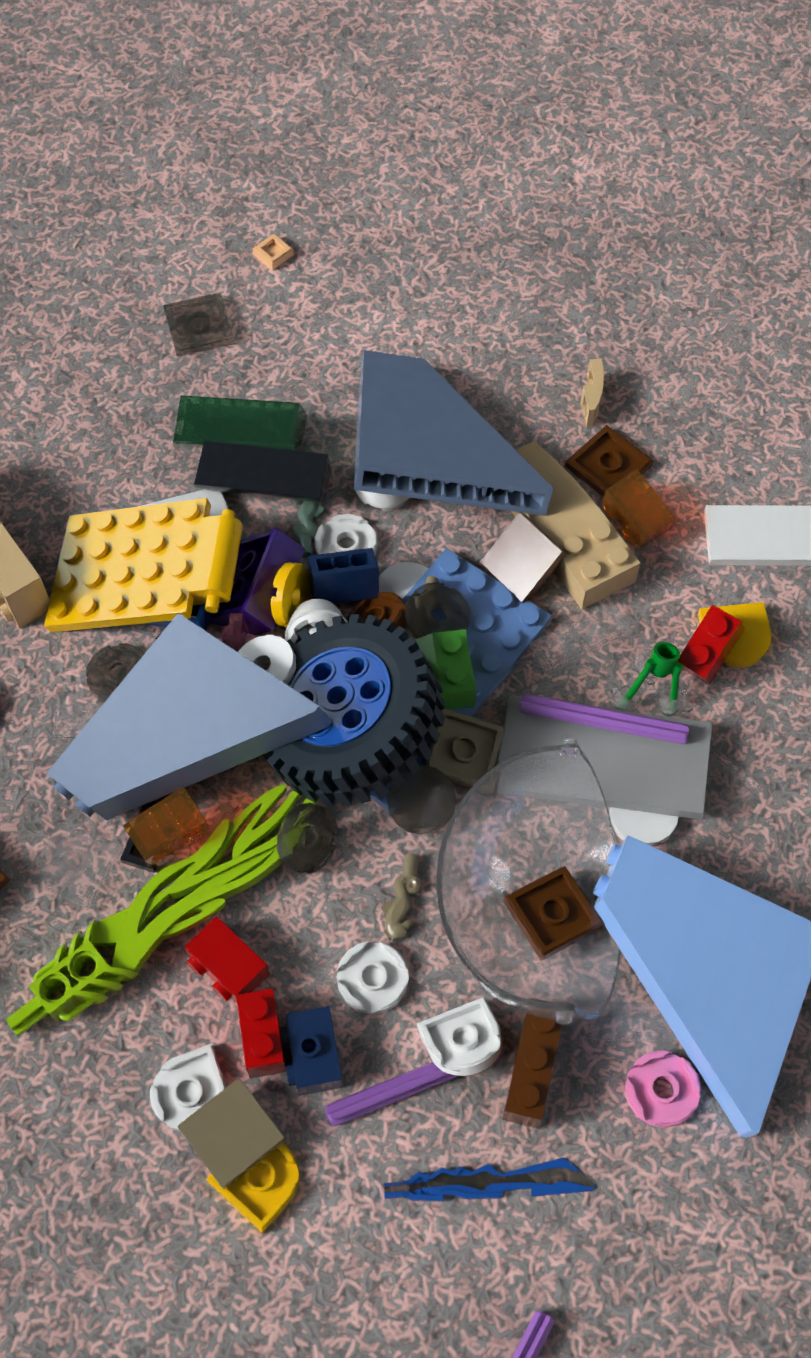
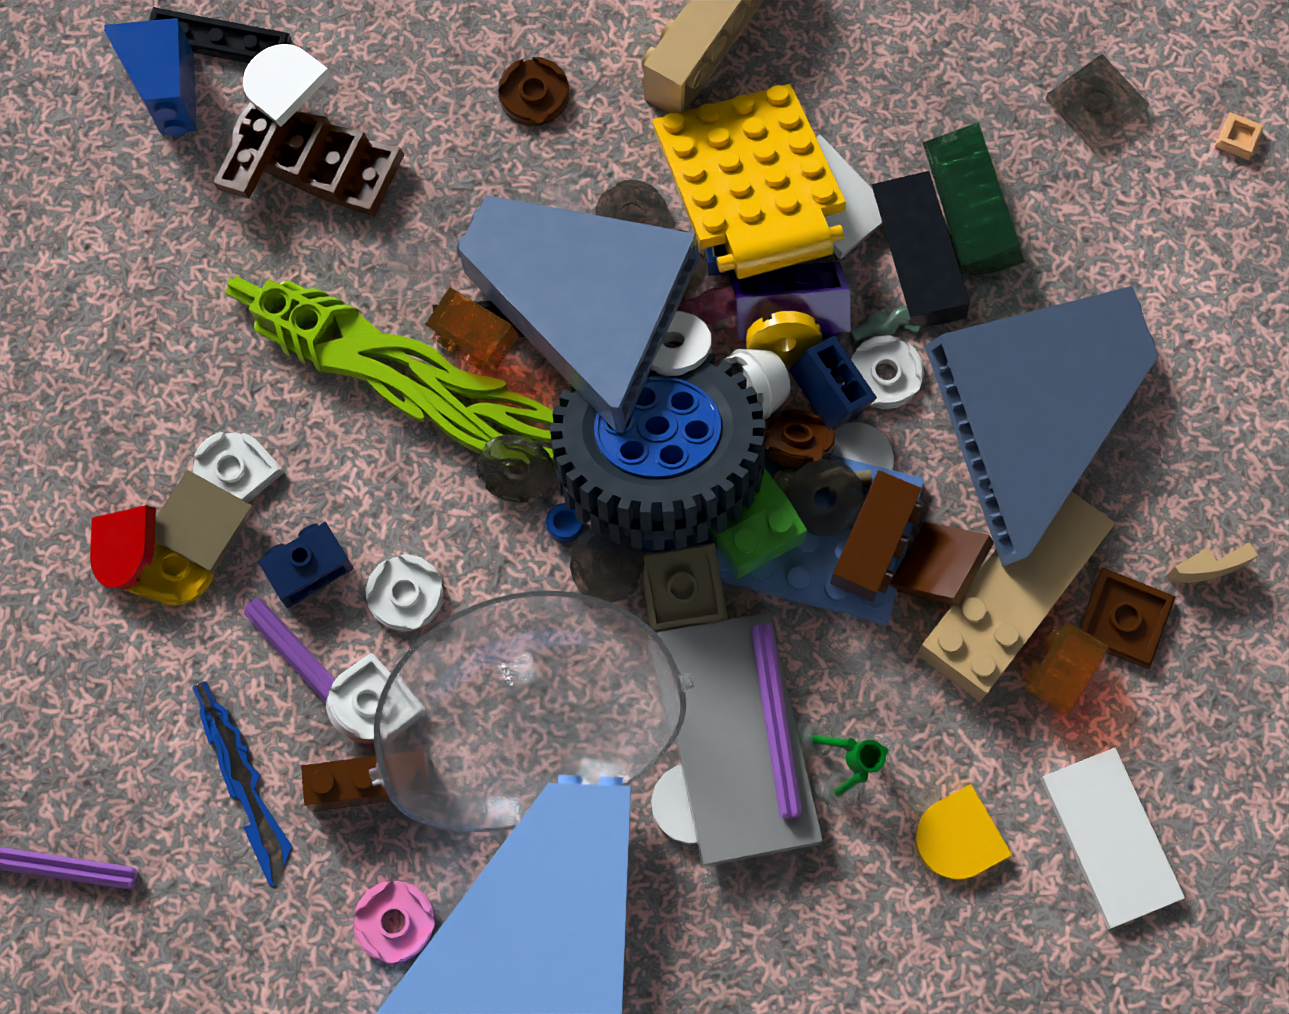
camera: 70 degrees right, 10 degrees up
red brick [185,916,270,1004] -> none
red brick [236,988,286,1078] -> none
dark tan animal [381,854,422,942] -> none
reddish brown tile [503,866,604,961] -> none
red brick [678,604,745,685] -> none
none -> red tile [90,505,156,590]
none -> blue tile [546,503,585,543]
none -> reddish brown brick [830,470,924,602]

